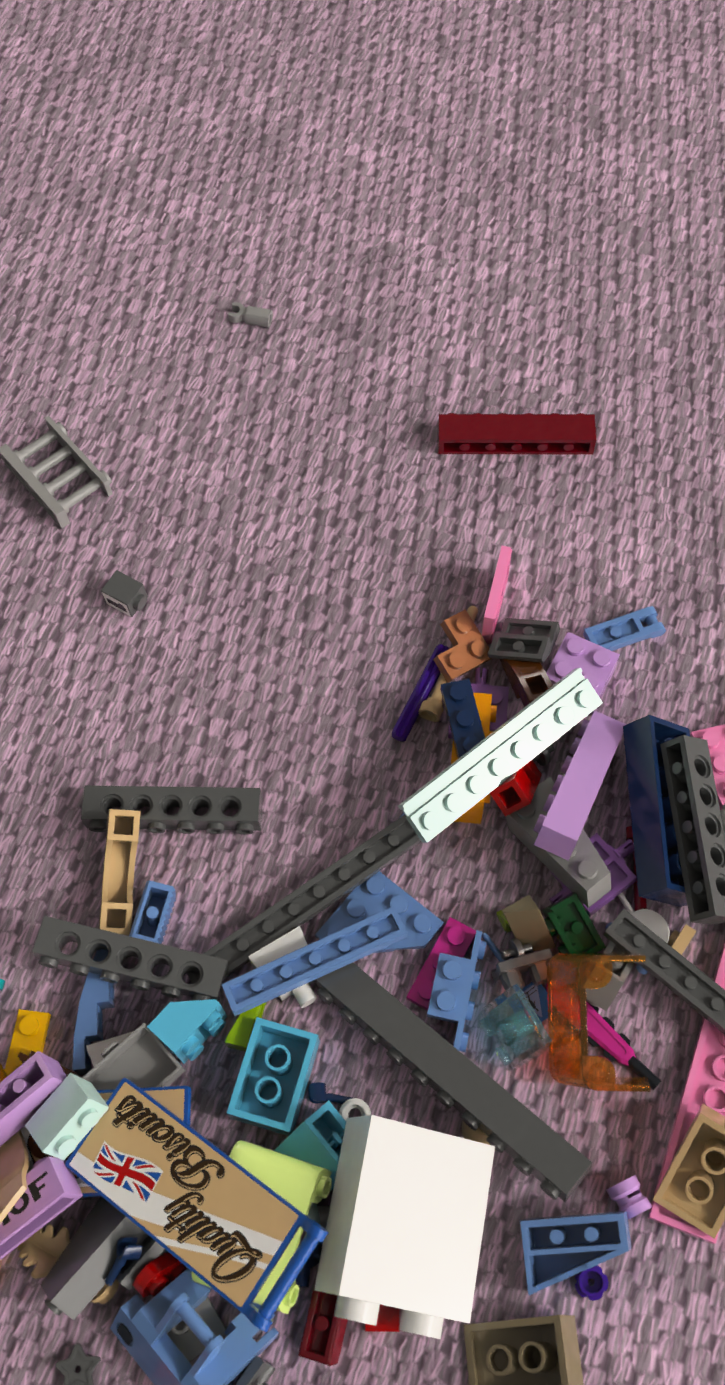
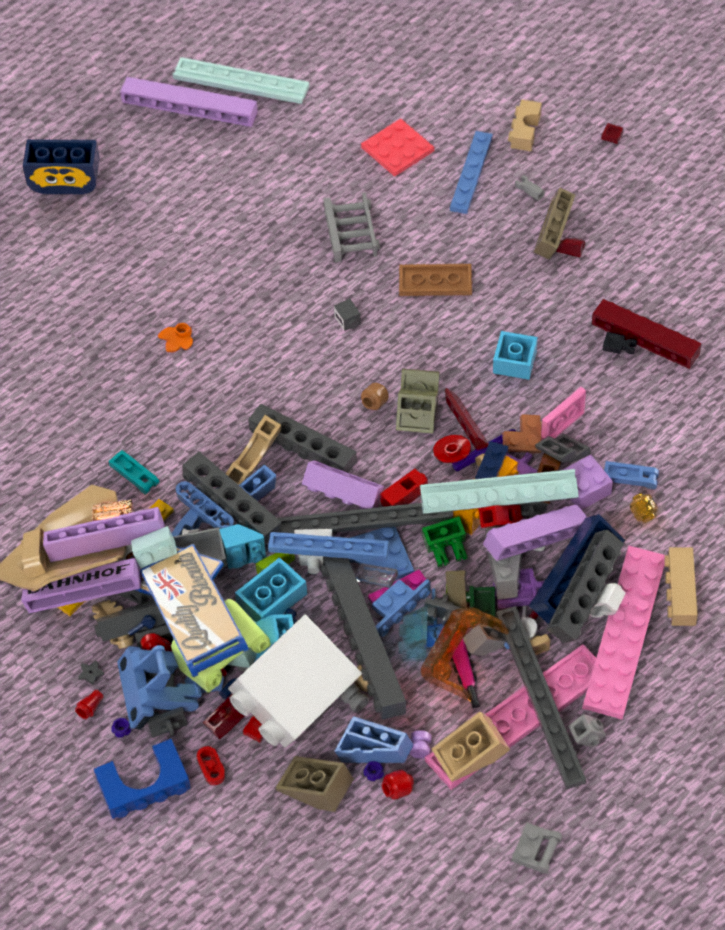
camera: 30 degrees right, 10 degrees down
none -> medium blue beam [176,481,234,529]
none -> lavender brick [302,460,384,509]
none -> light grey wheel [341,684,369,713]
none -> clear plate [355,563,398,588]
none -> coral plate [361,118,434,177]
none -> medium nougat head [361,382,389,410]
none -> red brick [380,469,428,507]
none -> red head [381,769,414,800]
none -> olive bracket [396,368,440,434]
none -> medium nougat tile [399,264,472,296]
none -> green brick [422,516,468,568]
none -> red dish [433,435,471,463]
none -> dark red slope [444,388,489,451]
none -> medium blue plate [450,131,493,214]
none -> medium azure brick [493,331,538,380]
none -> tan arch [508,100,542,151]
none -> dark tan brick [533,188,575,259]
none -> dark red brick [555,238,585,258]
none -> dark red plate [601,123,624,144]
none -> black plate [602,332,637,354]
none -> clear yellow head [629,493,658,523]

